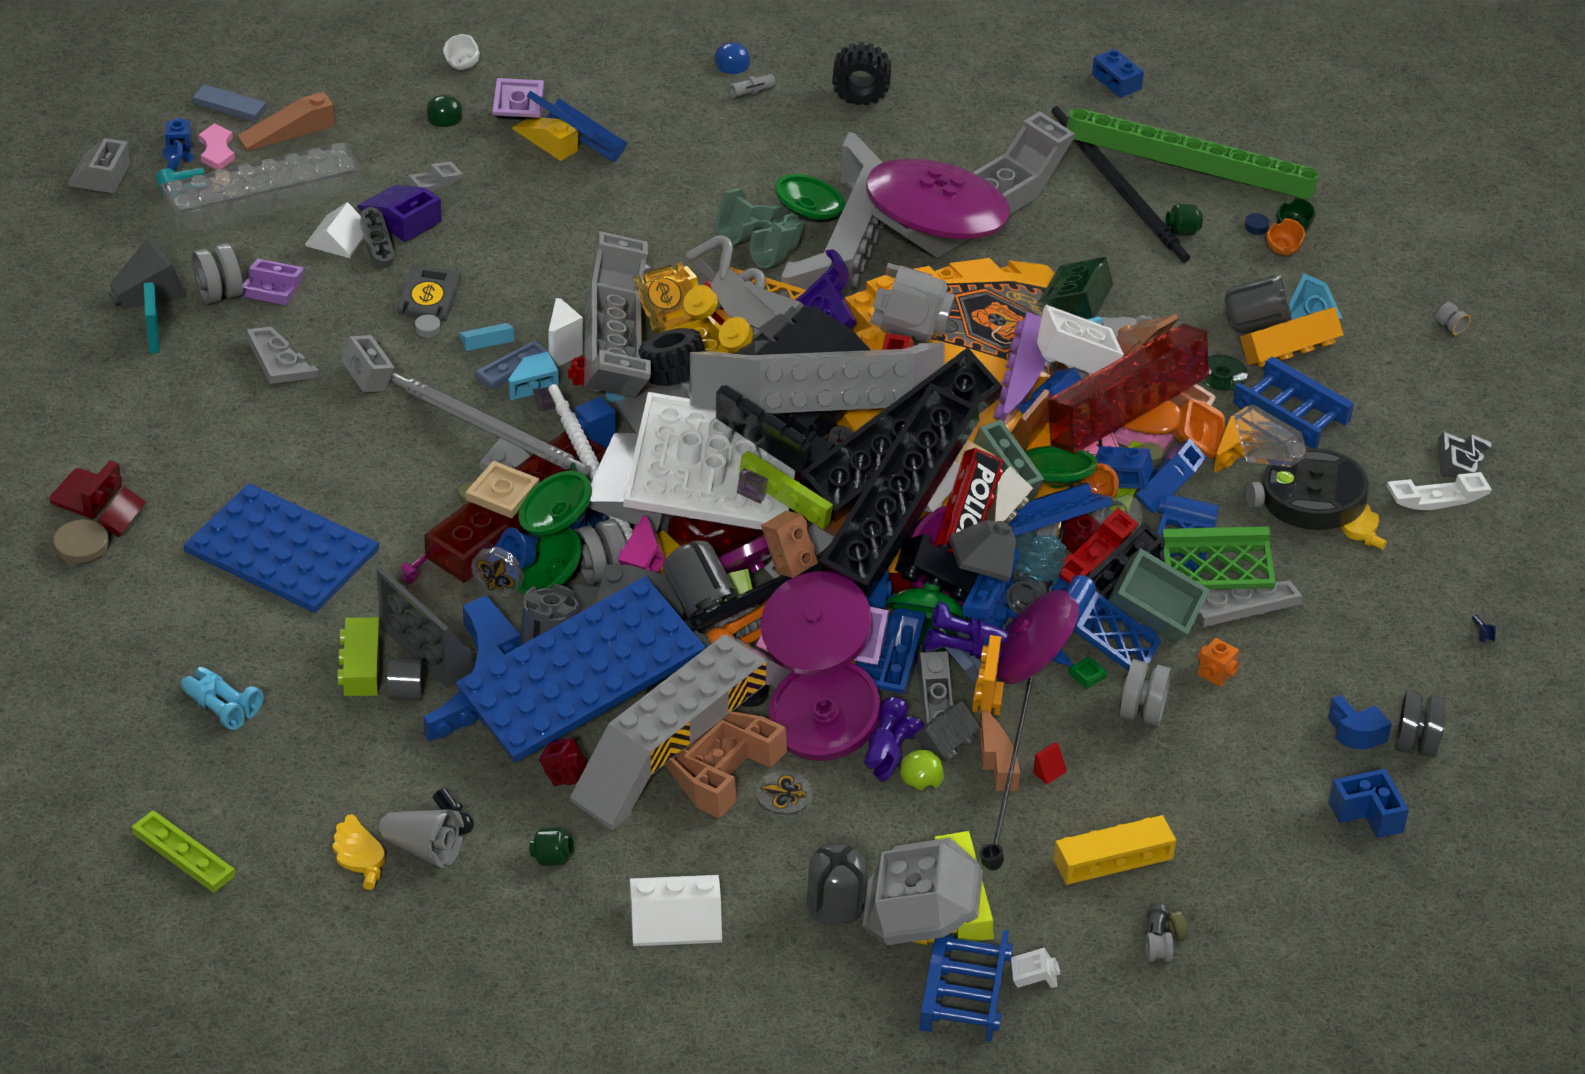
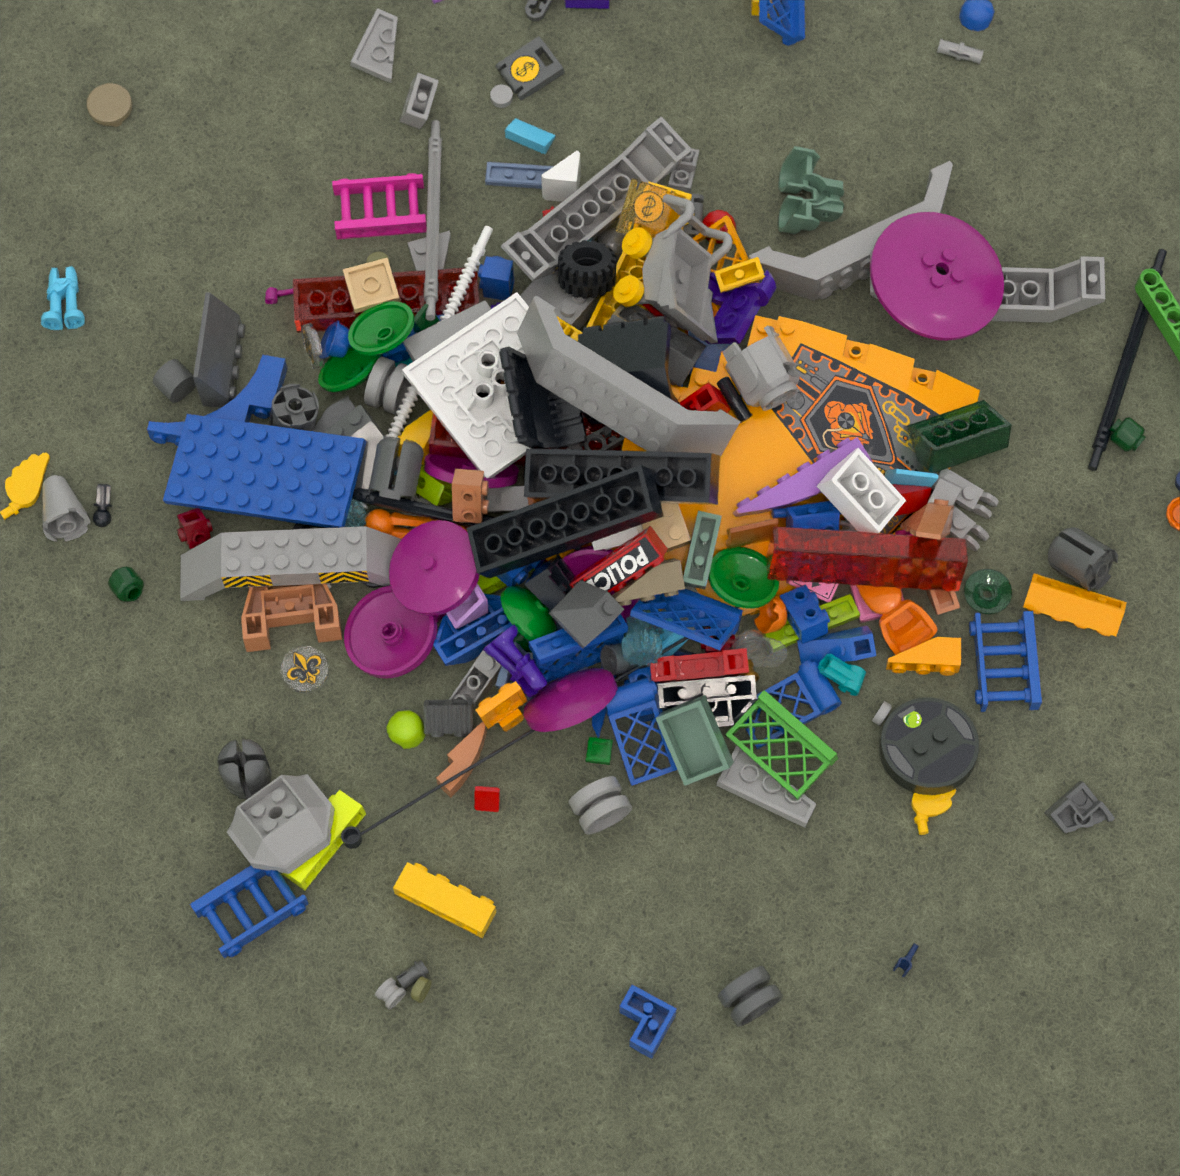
camera: 50 degrees right, 25 degrees up
dark red bracket [49,460,122,519] -> none
dark red slope [97,486,146,538] -> none
blue plate [184,483,379,613] -> none
lime brick [338,617,380,696] -> none
medium azure slope [508,352,559,400] -> none
clear purple tile [533,387,556,412] -> none
dark pink slope [618,515,666,573] -> none
white slope [630,875,722,946] -> none
tile [737,468,768,504] -> none
lime plate [739,450,833,529] -> none
green dish [775,174,845,220] -> none
black tyre [832,42,891,105] -> none
dark purple piece [864,697,924,782] -> none
white bracket [1011,948,1060,988] -> none
olive tile [1138,442,1164,467] -> none
orange brick [1198,638,1239,687] -> none
clear slope [1233,405,1308,467] -> none
medium azure slope [1288,273,1342,320] -> none
blue brick [1328,695,1392,749] -> none
white slope [1386,472,1492,510] -> none
none -> dark pink fence [332,173,427,239]
none -> yellow slope [714,257,765,293]
none -> teal piece [818,654,866,696]

